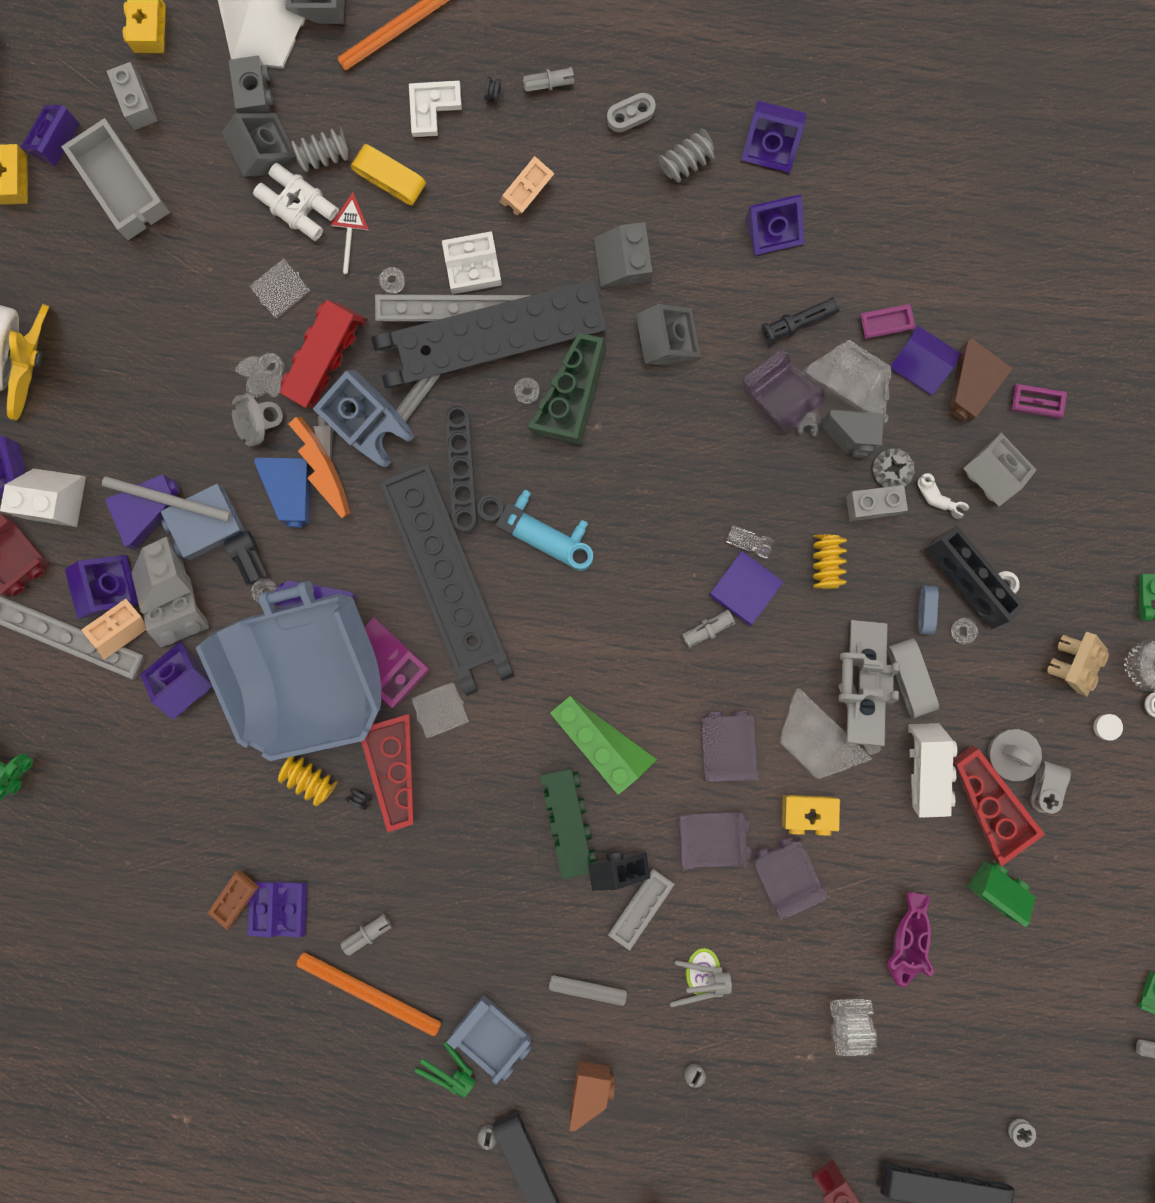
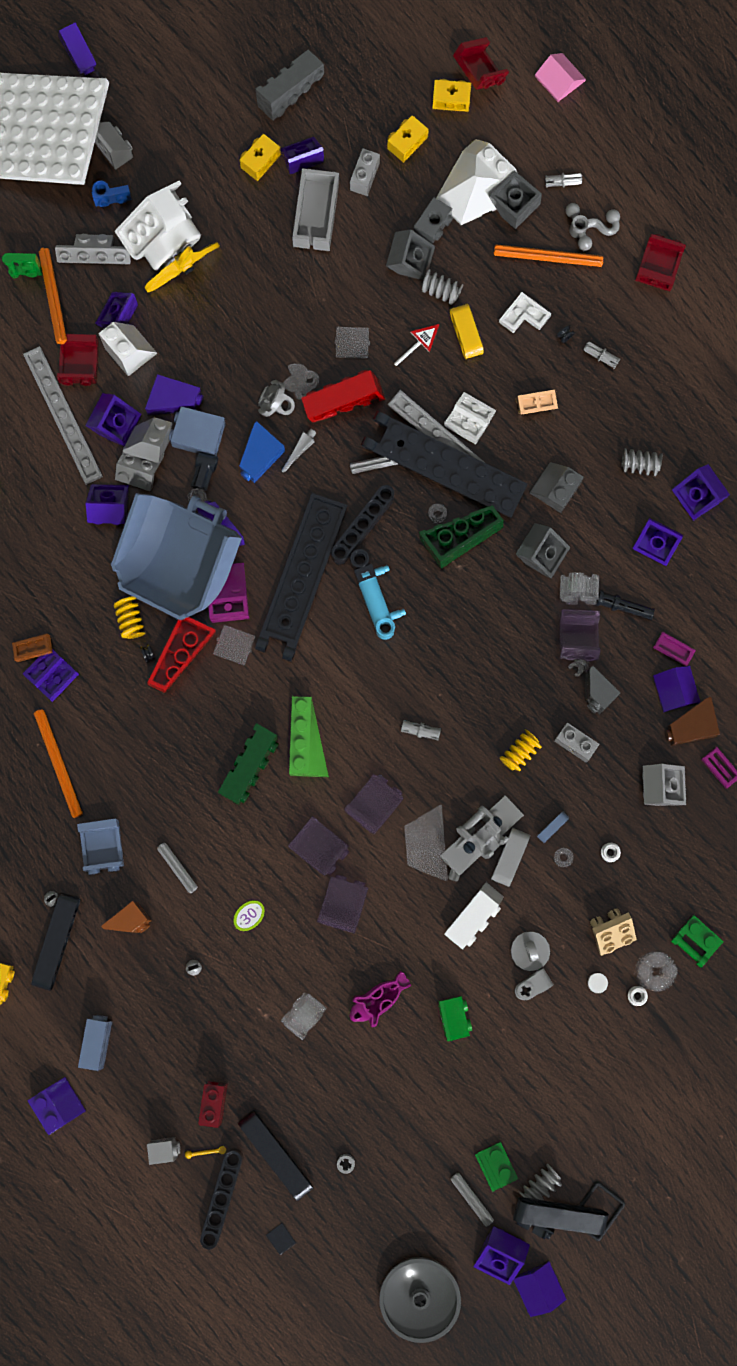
camera: 40 degrees right, 5 degrees down
light nougat hinge [81,599,146,660] -> none
light grey piece [102,476,232,522] -> none
white pin [253,163,339,241] -> none
orange slope [289,417,351,518] -> none
sand blue brick [313,370,414,467] -> none
light grey axle [340,914,392,955] -> none
clear plate [379,267,405,293] -> none
green plant [415,1041,476,1098] -> none
black brick [588,851,651,891] -> none
light grey plate [607,93,656,132] -> none
light grey plate [608,868,675,950] -> none
light grey plant [670,960,732,1007] -> none
dark purple slope [709,551,783,626] -> none
clear bar [726,525,774,558] -> none
yellow brick [782,795,840,835] -> none
clear wing [801,340,891,424] -> none
light grey gear [873,448,915,487] -> none
white arm [918,473,969,519] -> none
black brick [925,525,1025,629] -> none
red wedge [953,745,1045,866] -> none
none -> clear brick [560,572,599,605]

